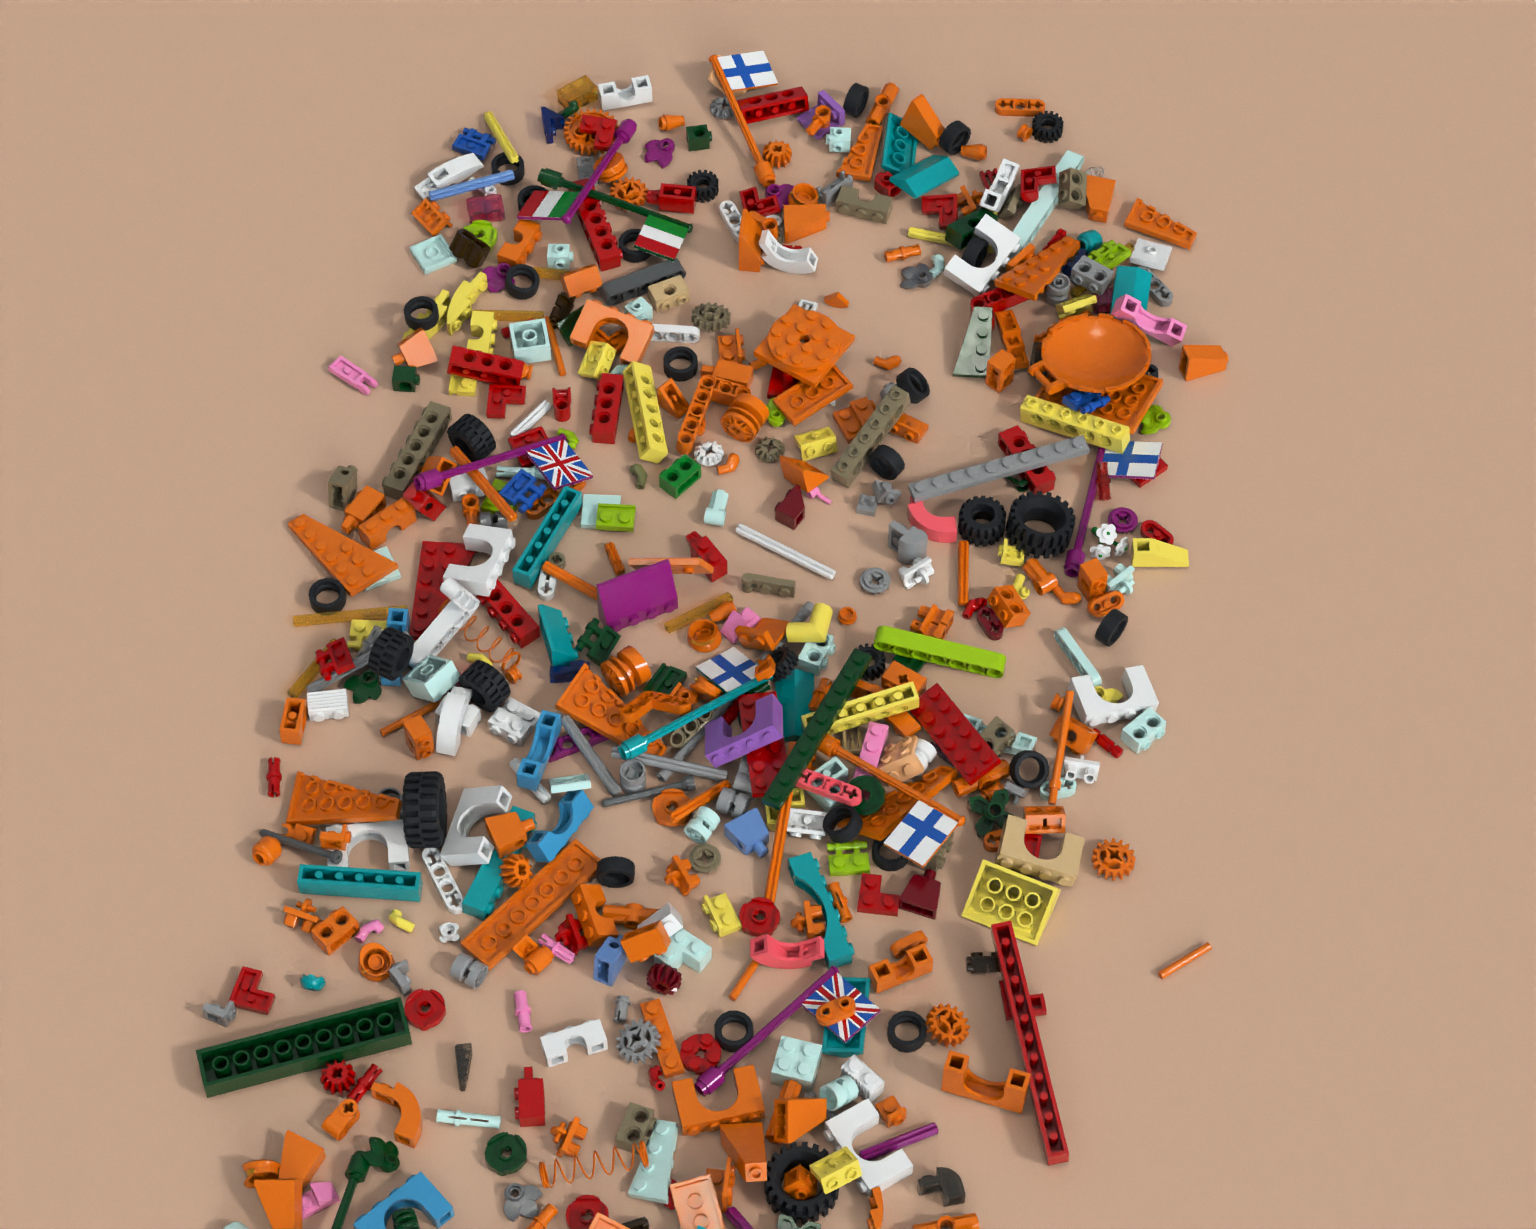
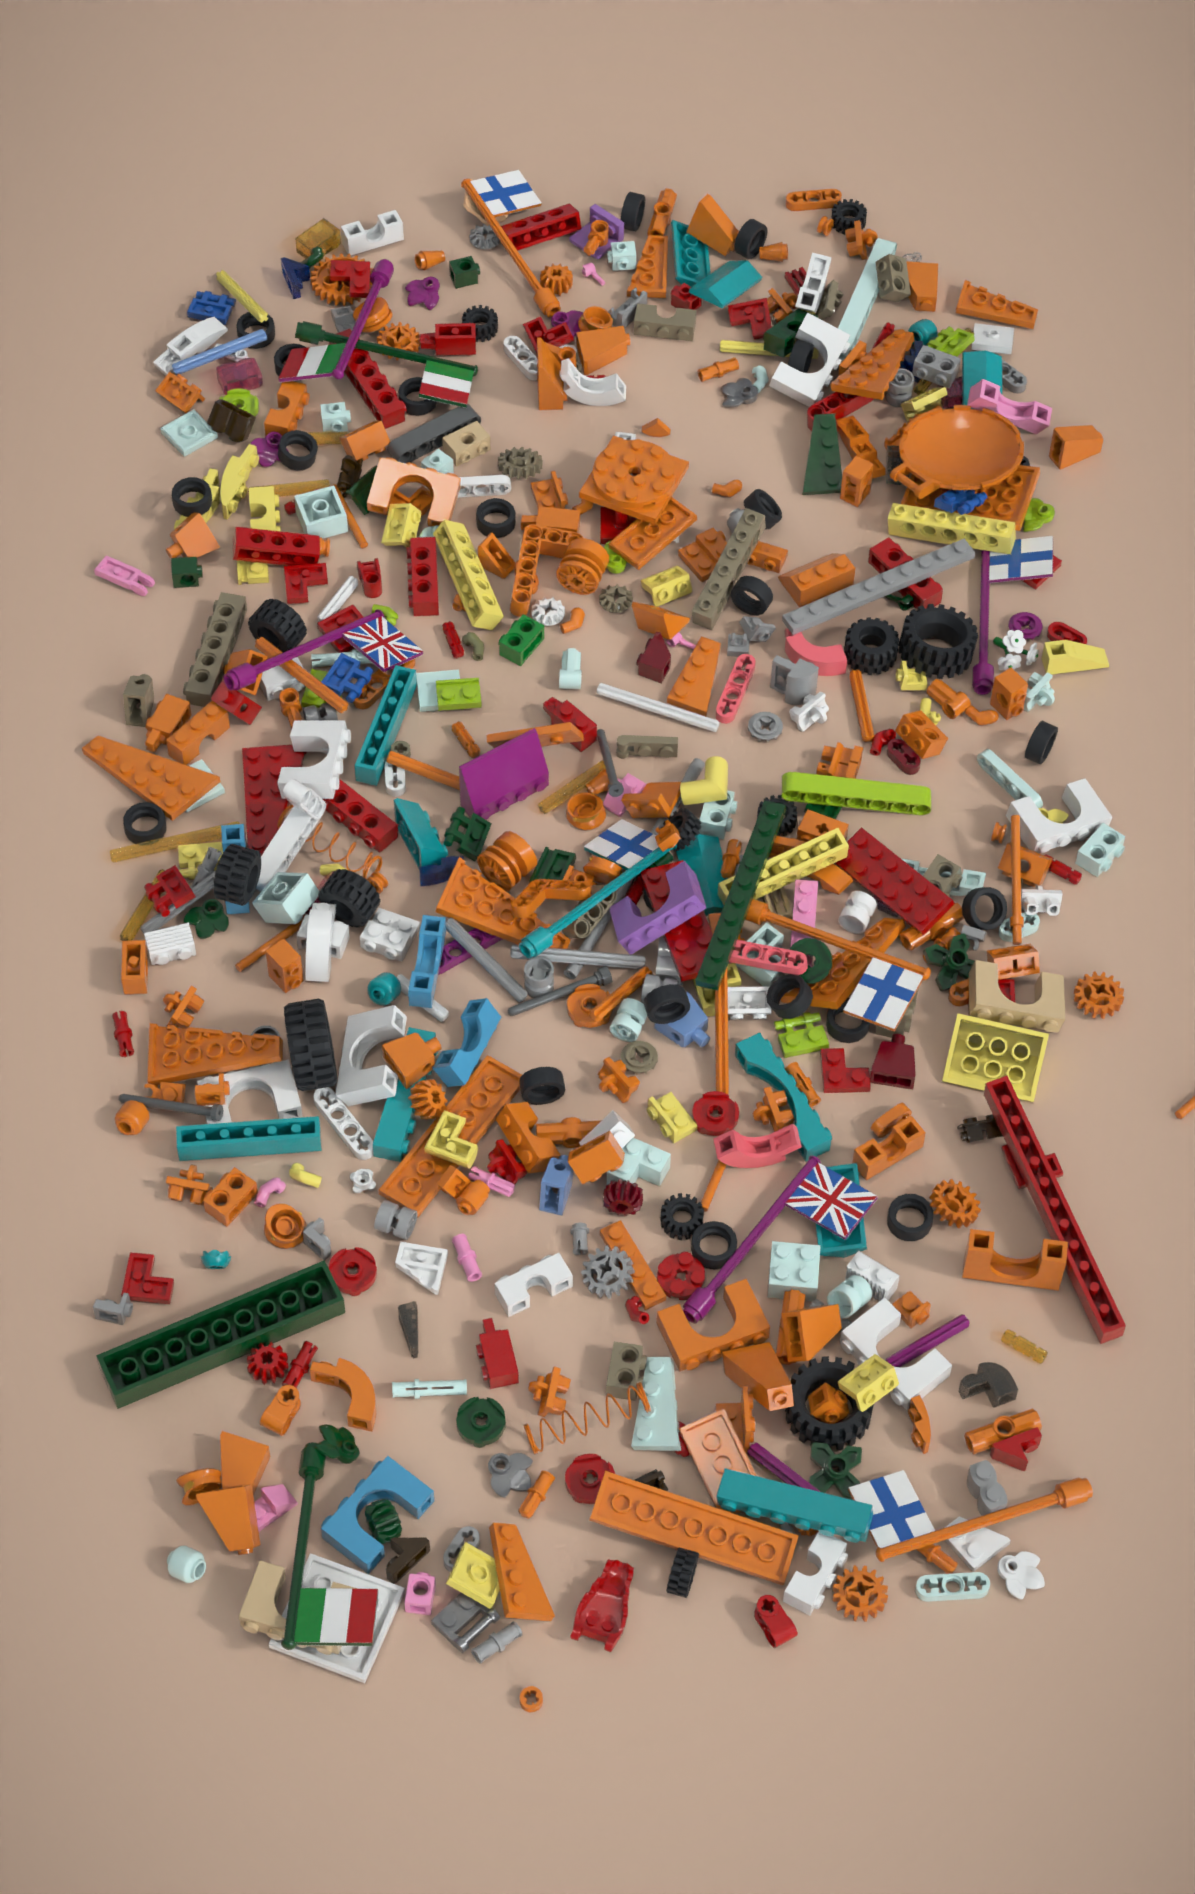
camera: 10 degrees left, 0 degrees up
light aqua tile [549,773,591,793] -> none
orange plate [816,996,856,1026] -> none
orange plate [838,607,857,625] -> none
light nougat bracket [878,735,925,787] -> none
red brick [1021,166,1057,203] -> none
orange plate [1087,590,1124,617] -> none
clear red pin [1096,462,1111,501] -> none
none -> orange hips [163,985,204,1029]
none -> teal head [367,972,401,1006]
none -> white wing [395,1242,448,1295]
none -> light yellow brick [424,1110,478,1169]
none -> red axle [442,621,464,659]
none -> bright pink hand [582,263,605,286]
none -> dark grey bar [597,729,624,797]
none -> black tyre [644,984,690,1024]
none -> black tyre [660,1193,704,1240]
none -> orange wing [667,636,721,717]
none -> coral beam [716,654,756,724]
none -> orange slope [778,553,856,607]
none -> orange hips [845,220,878,260]
none -> clear yellow axle [1001,1329,1048,1364]

